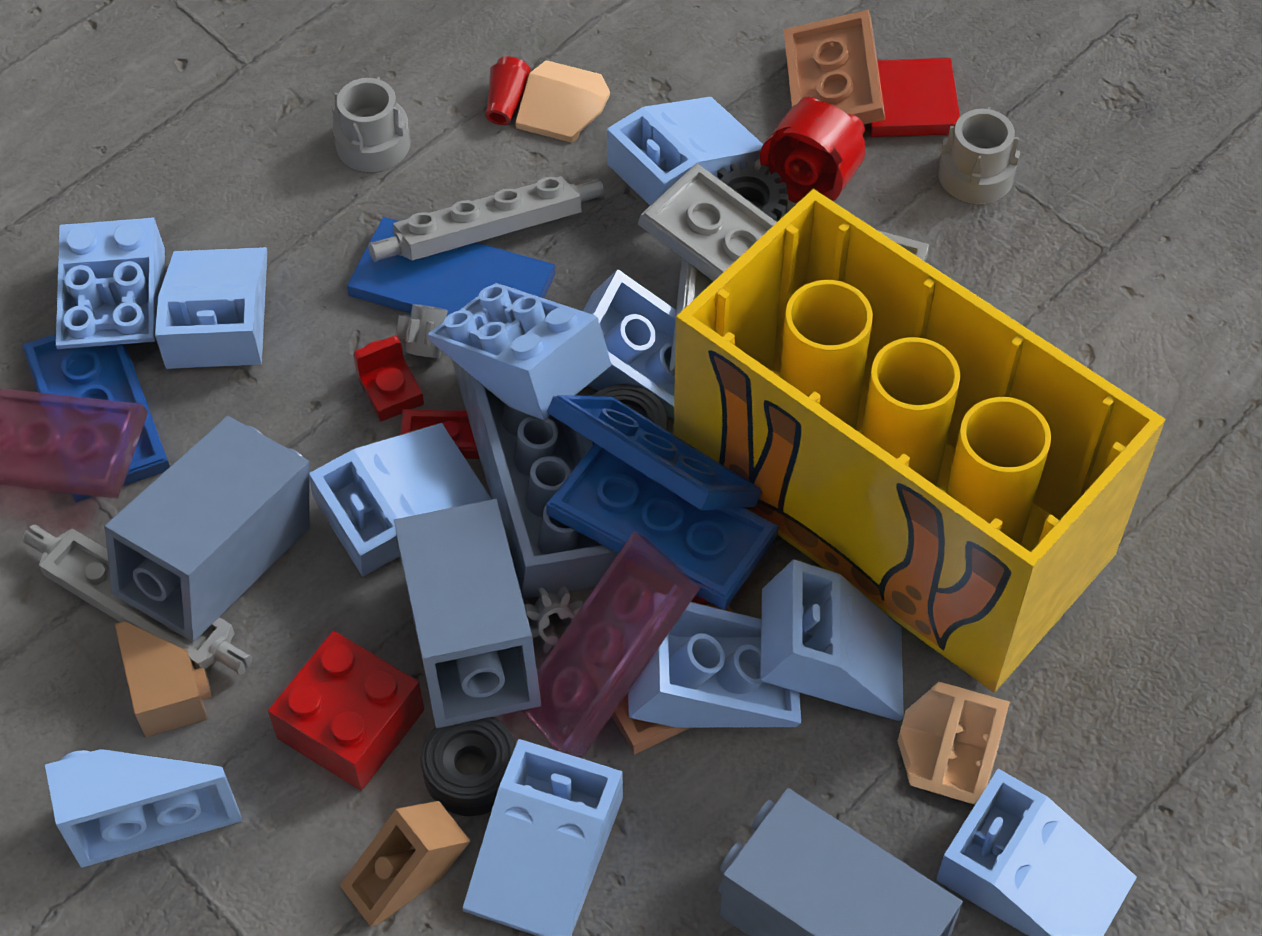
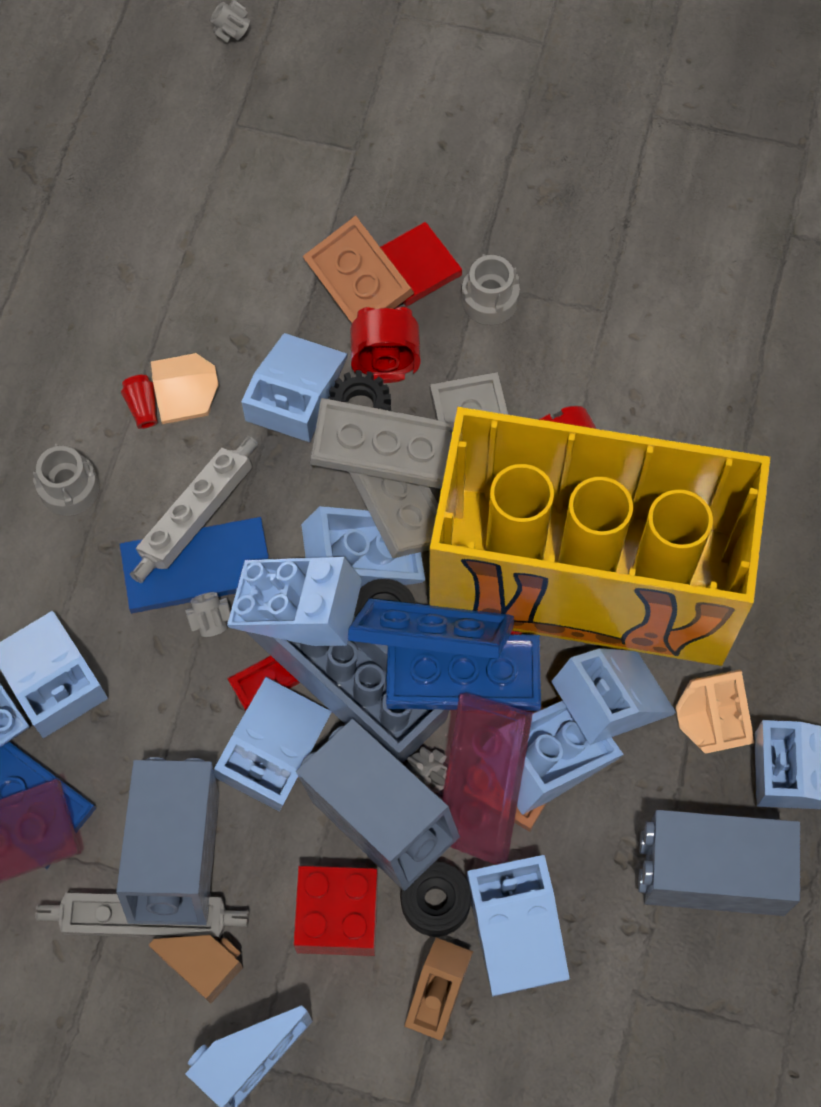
camera: 30 degrees left, 10 degrees up
red bracket [353,336,424,422] -> none

